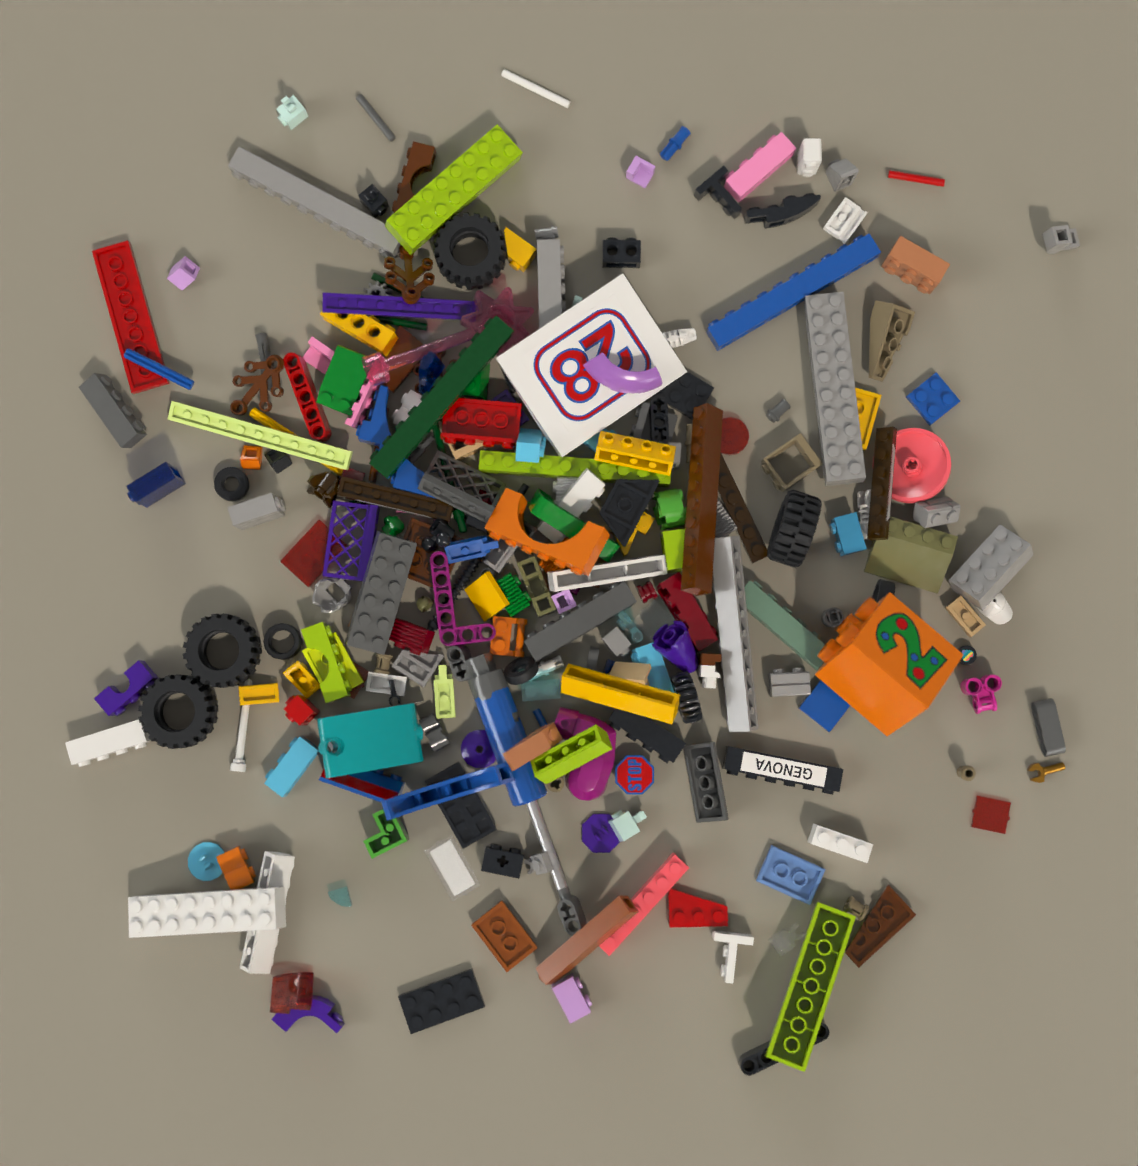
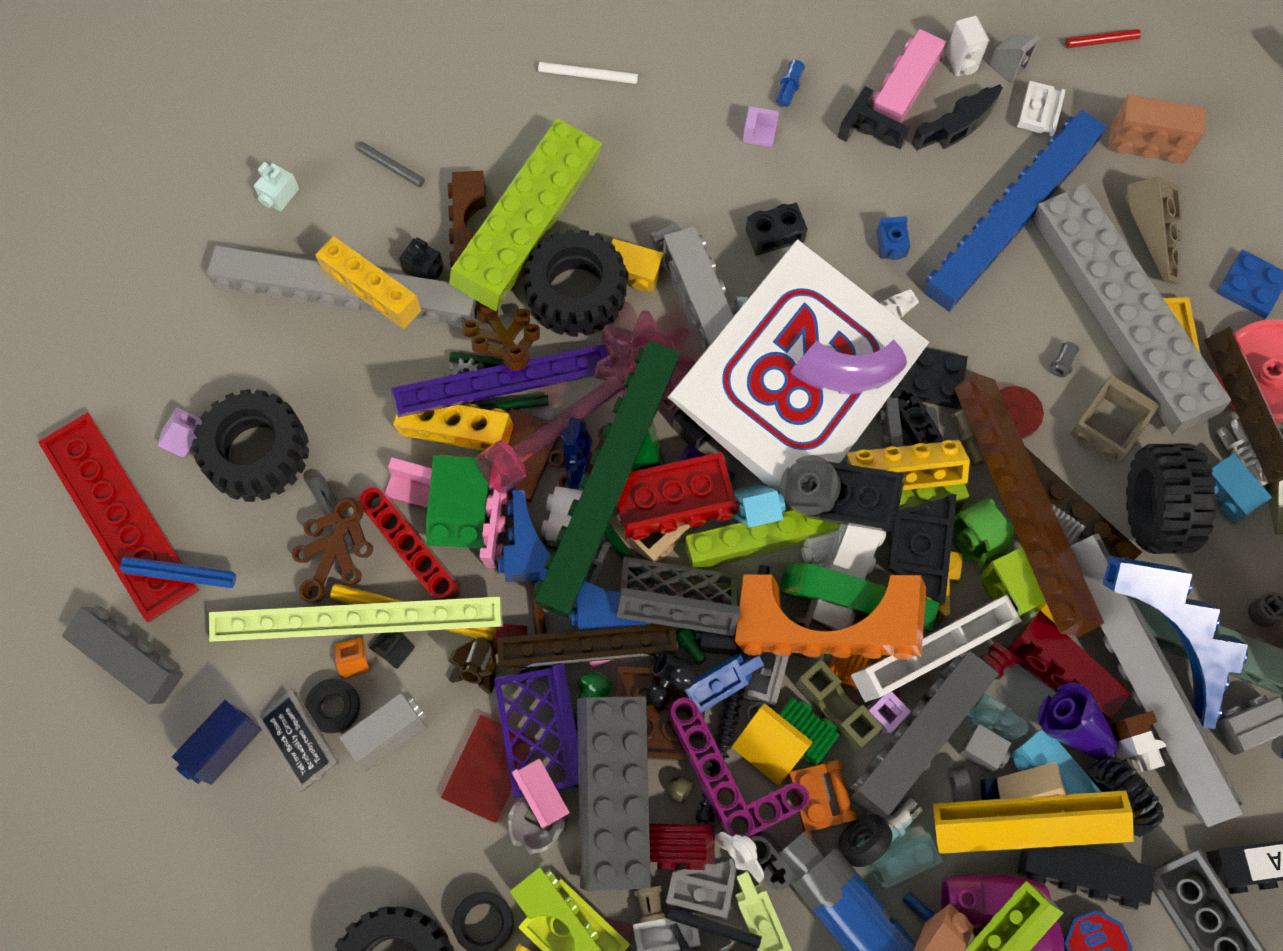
camera: 20 degrees left, 15 degrees down
none -> black tyre [192,389,309,502]
none -> piece [256,689,339,792]
none -> yellow brick [315,236,422,330]
none -> bright pink panel [512,758,570,829]
none -> black bar [667,907,762,949]
none -> white plate [715,832,764,883]
none -> dark grey plate [780,455,841,515]
none -> black tile [805,462,906,533]
none -> blue brick [876,216,910,260]
none -> arch [1103,556,1248,729]

